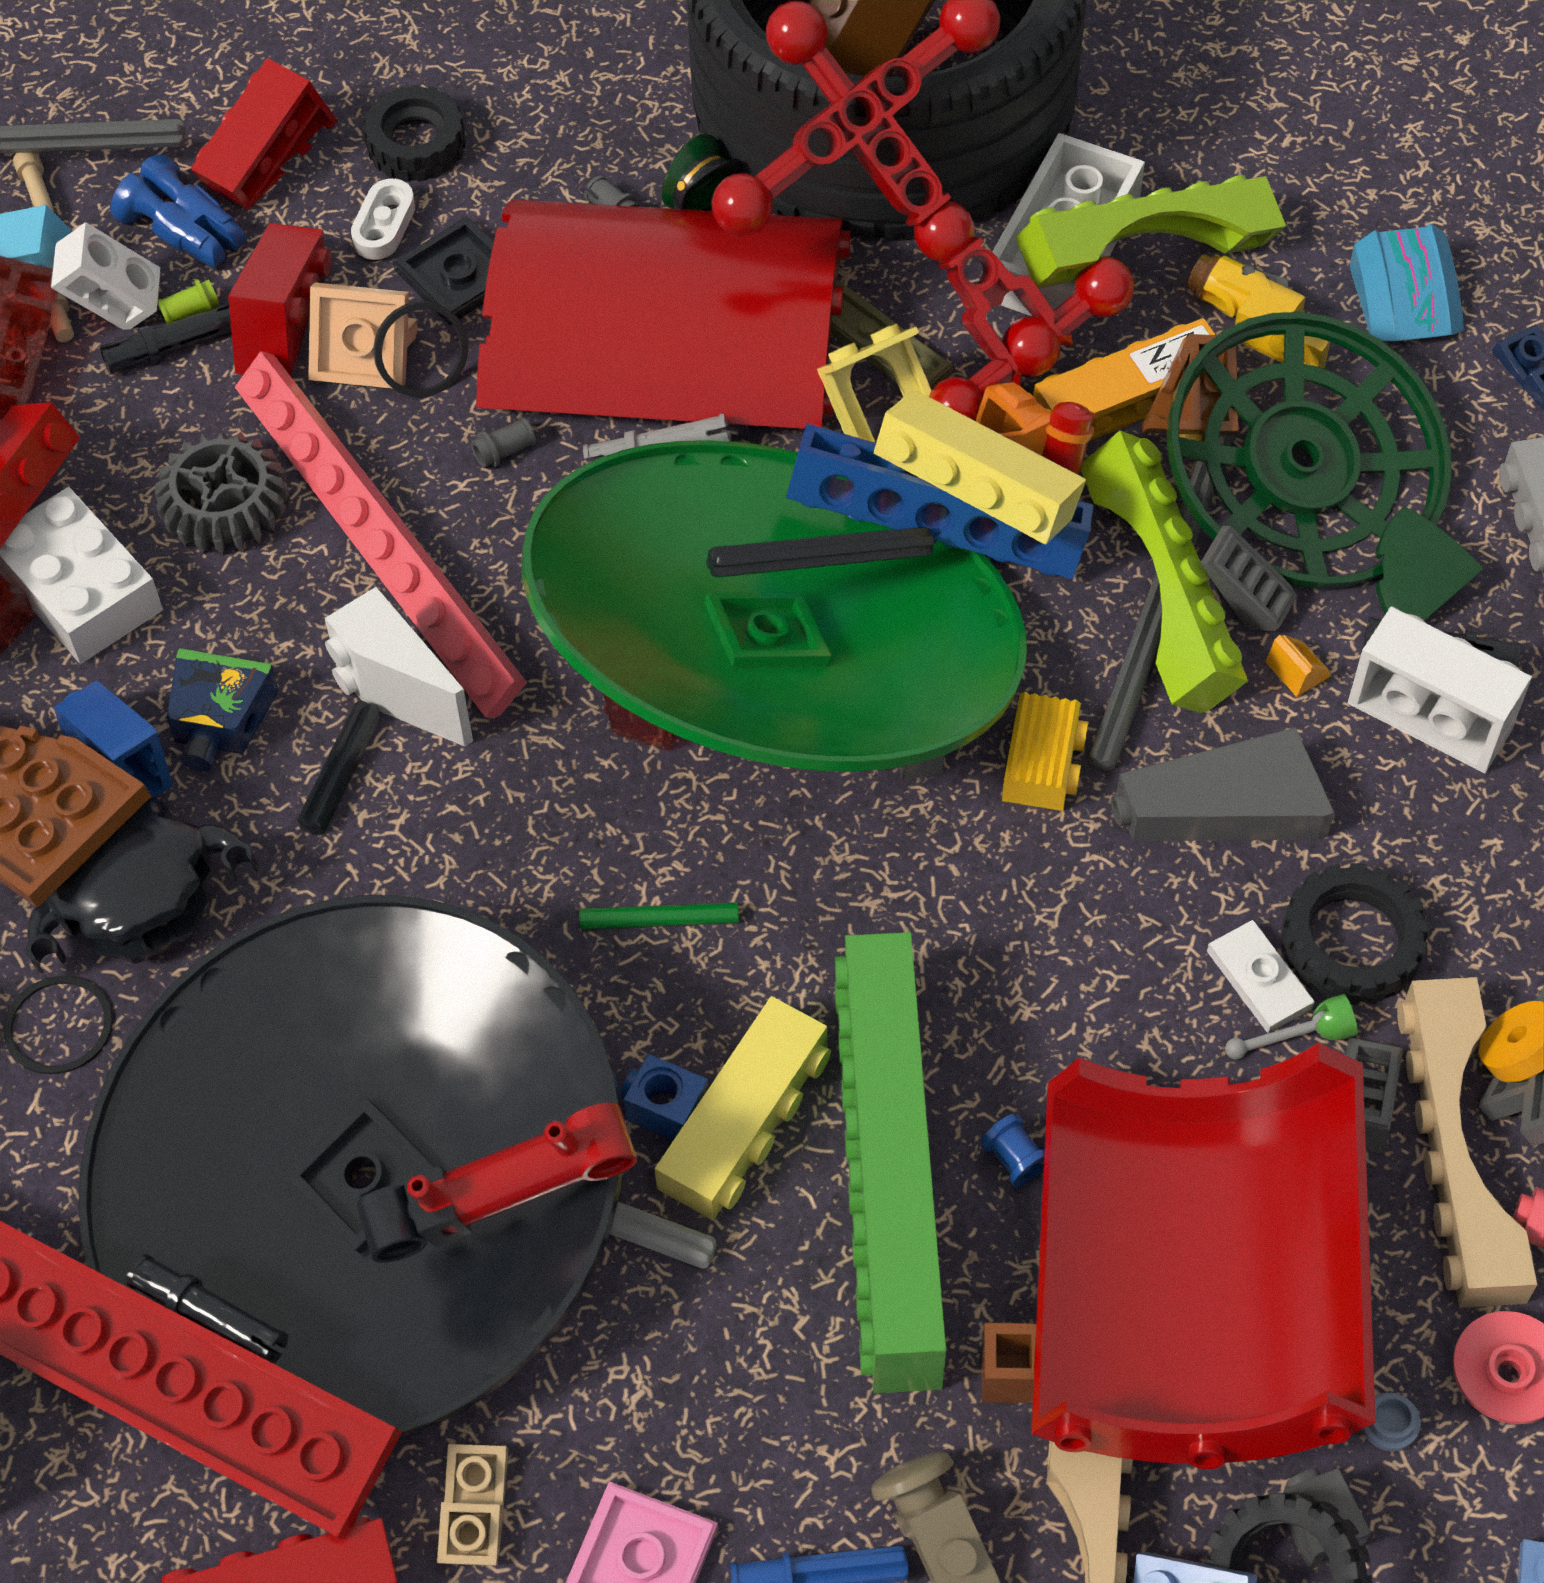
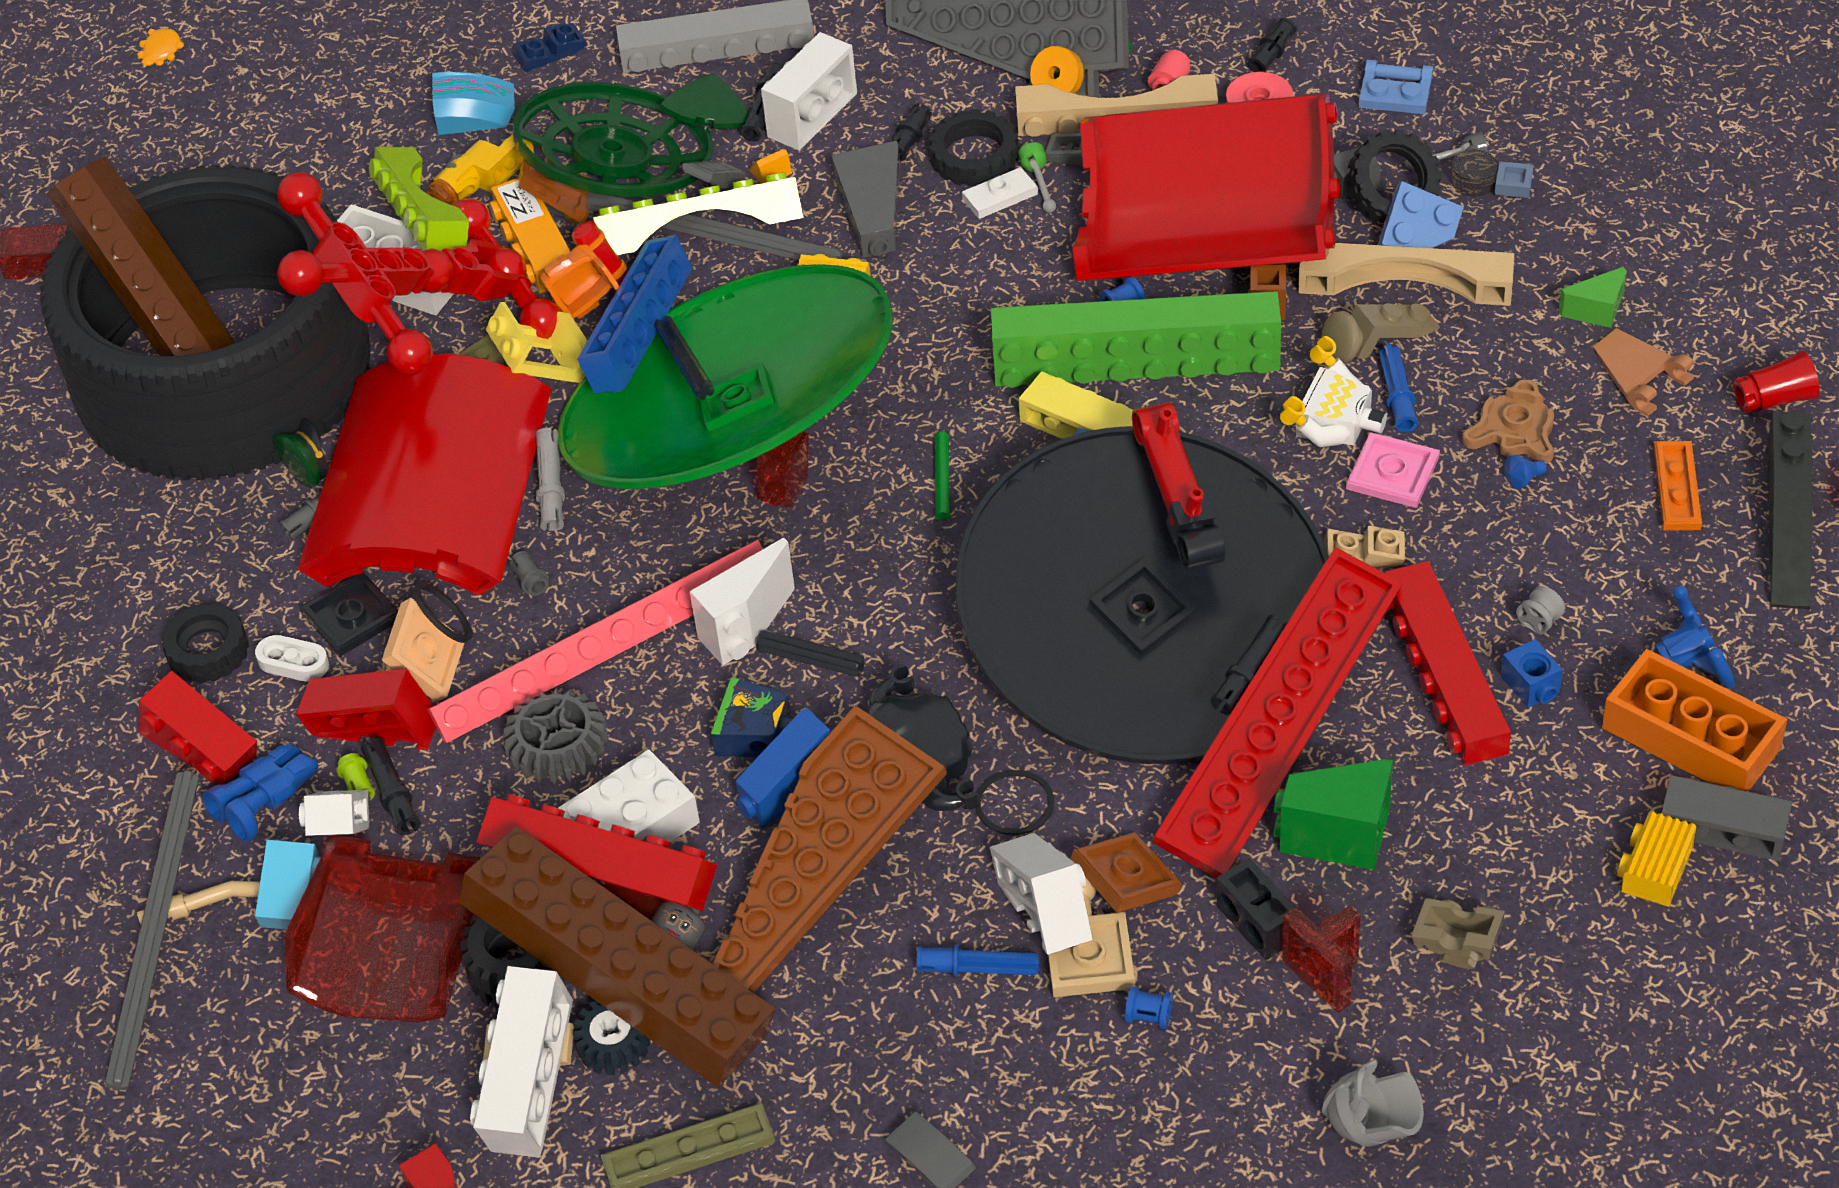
camera: 85 degrees left, 10 degrees down
light yellow brick [874,389,1086,545] -> none
none -> black pin [892,103,932,161]
none -> white torso [1280,336,1387,447]

